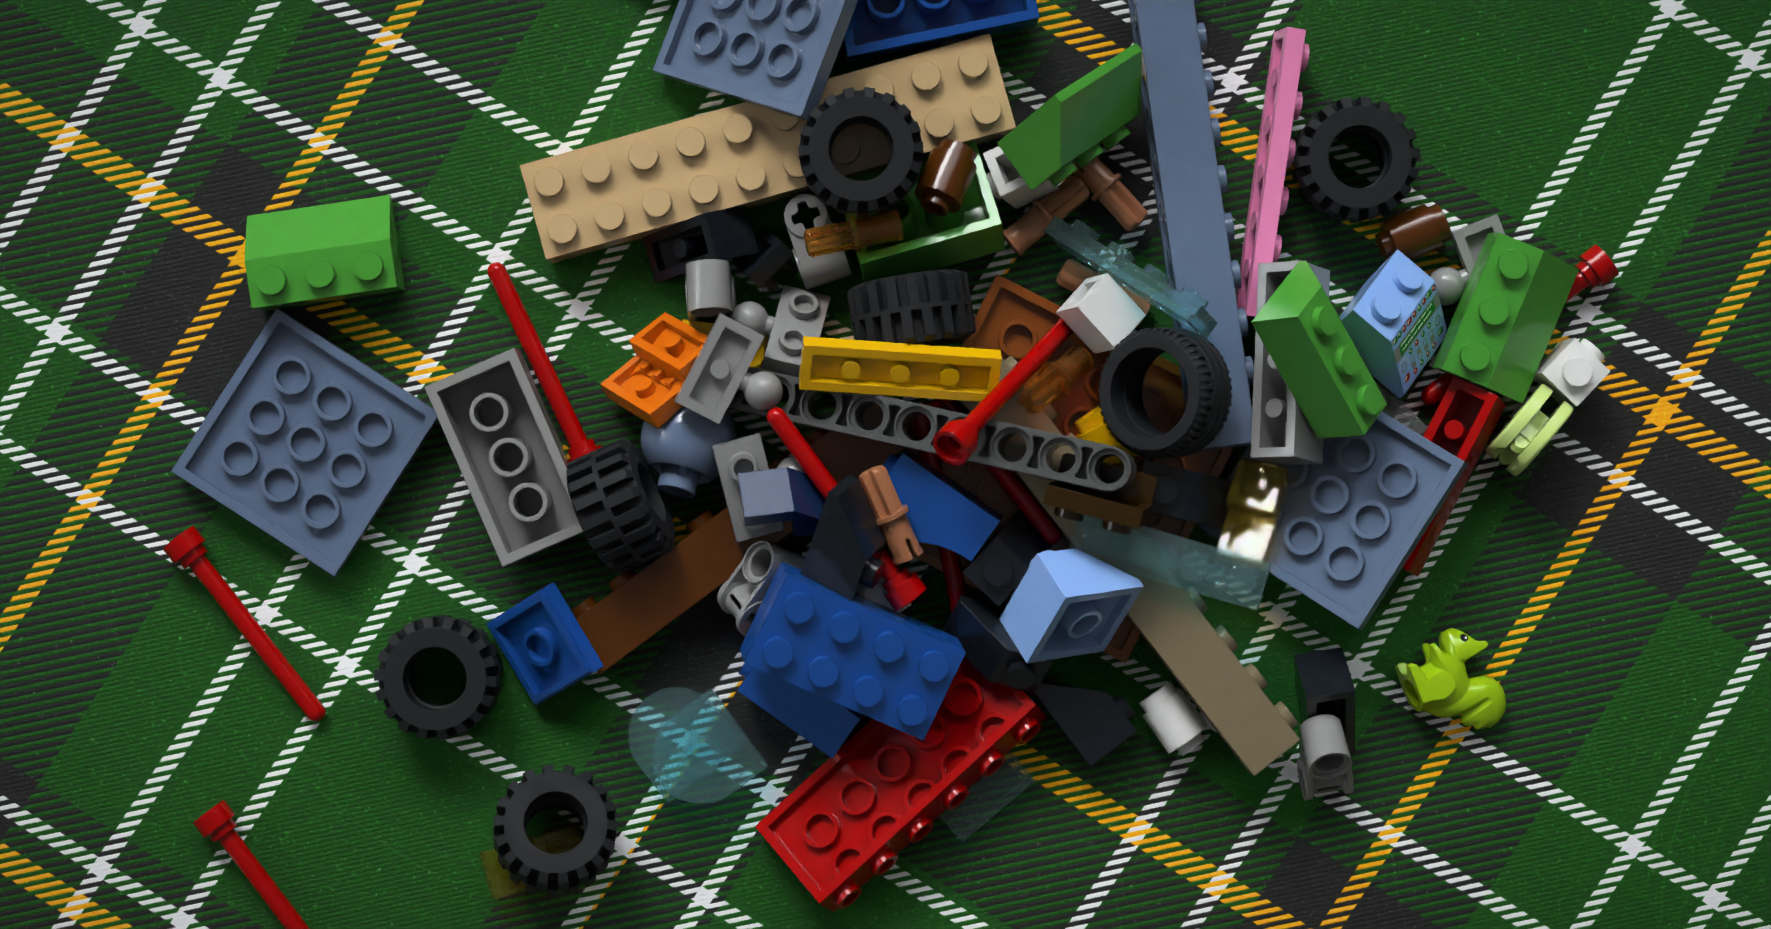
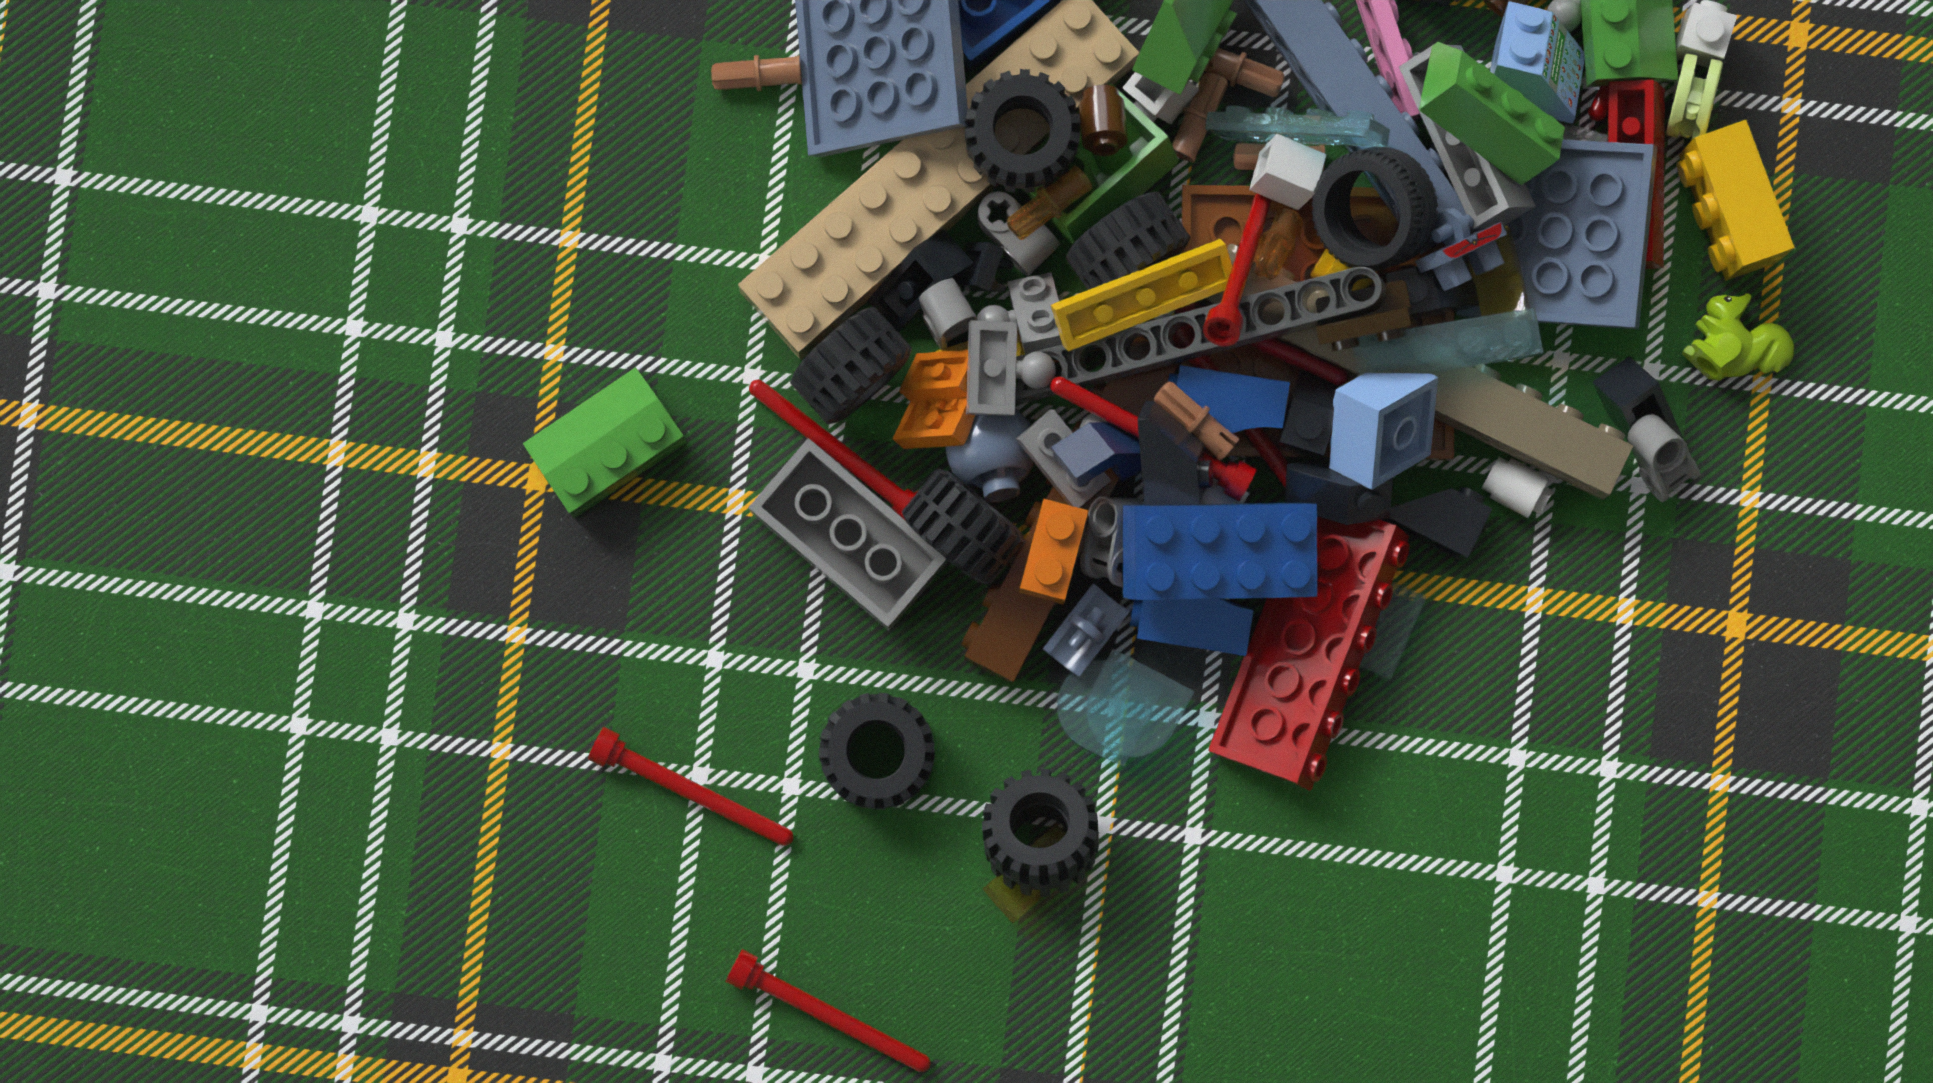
camera: 30 degrees left, 5 degrees down
sand blue plate [172,308,438,576] -> none
blue tile [486,582,604,706] -> none
none -> black tyre [790,307,912,425]
none -> orange brick [1019,499,1089,605]
none -> sand blue hips [1043,584,1130,677]
none -> sand blue hips [1415,208,1507,291]
none -> yellow brick [1677,120,1795,281]

